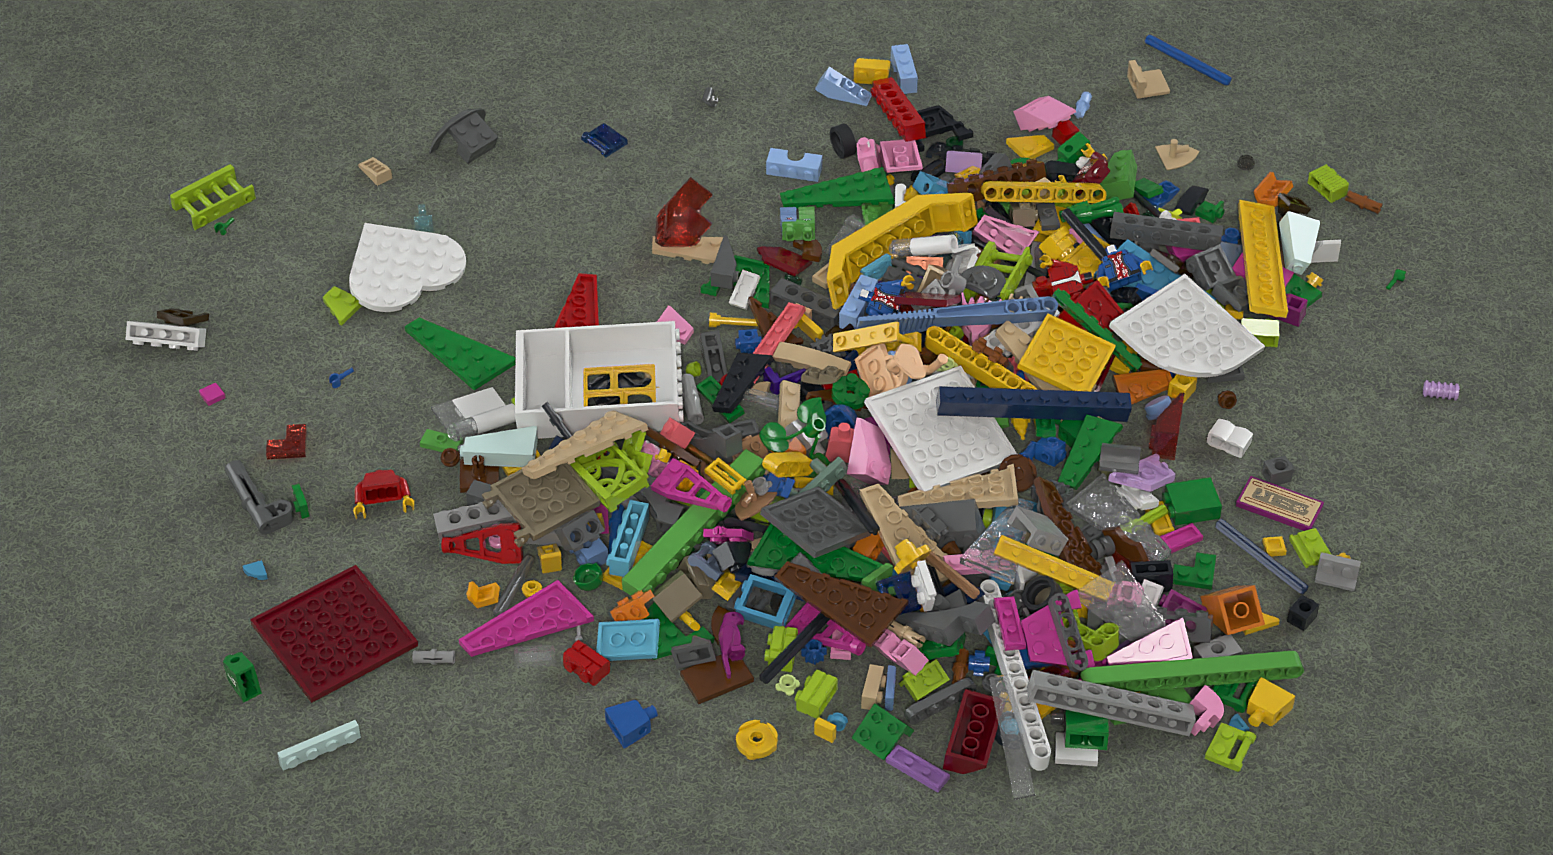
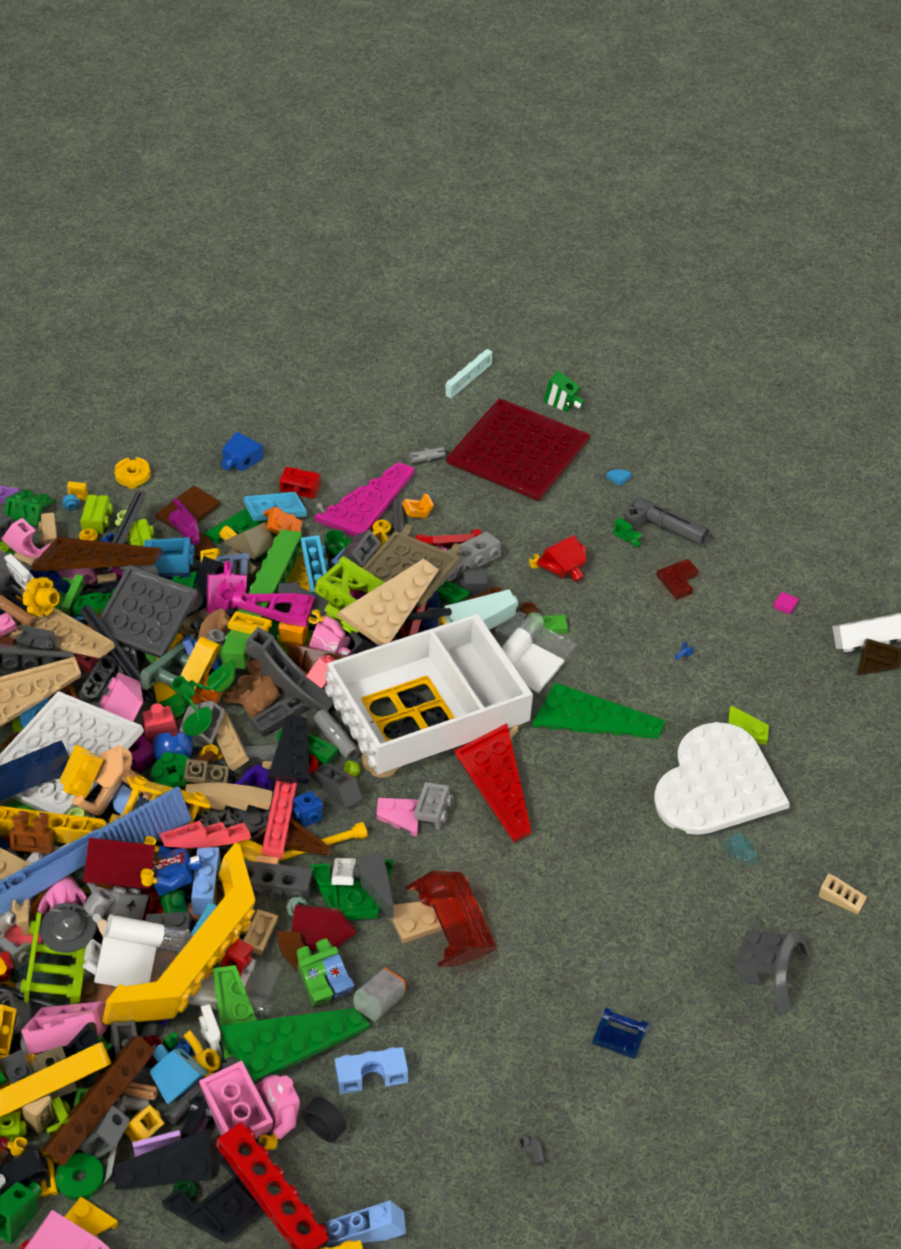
camera: 155 degrees right, 0 degrees up
dark grey slope [671,635,716,669] -> none
medium blue tile [885,665,896,711] -> none
none -> yellow bracket [60,745,103,798]
none -> yellow plate [79,528,98,541]
none -> coral slope [159,821,251,848]
none -> flat silver piece [353,967,406,1021]
none -> light grey bracket [414,782,453,830]

